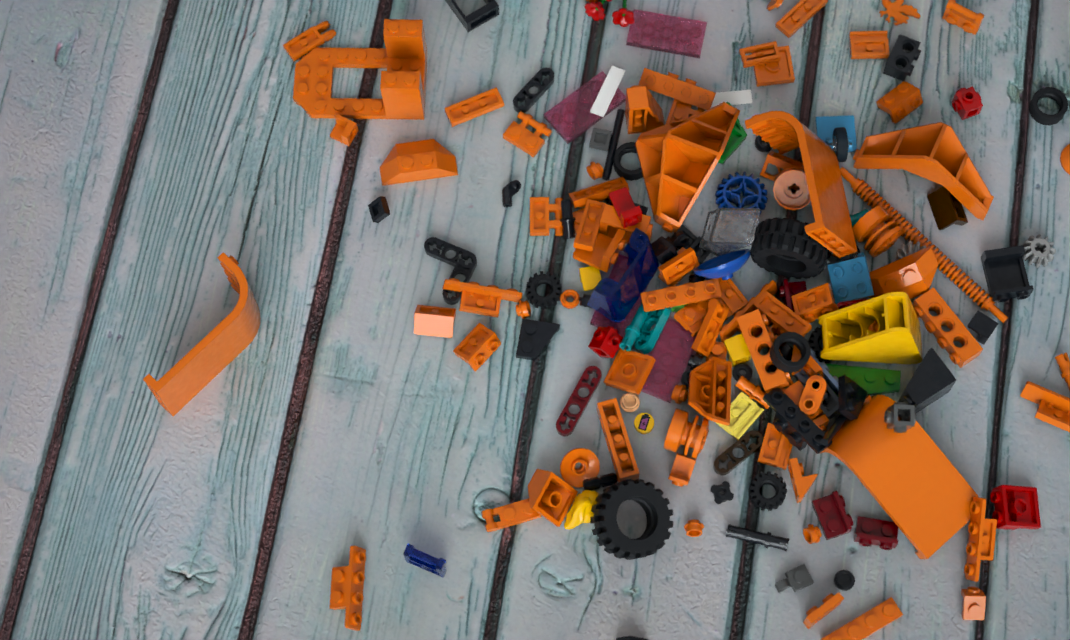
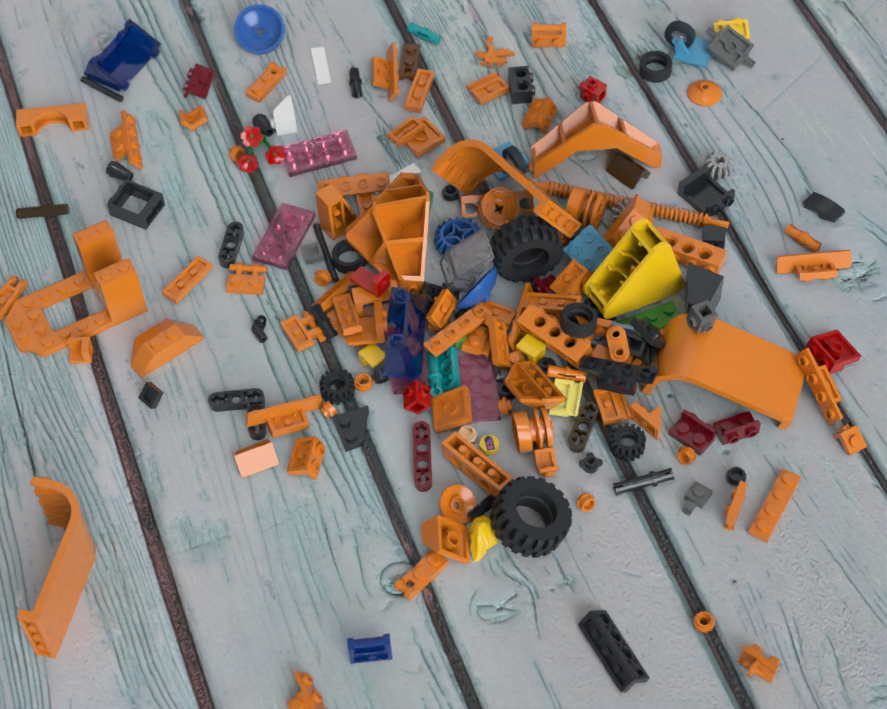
camera: 30 degrees left, 15 degrees down
white sticker [590,66,625,117] -> none

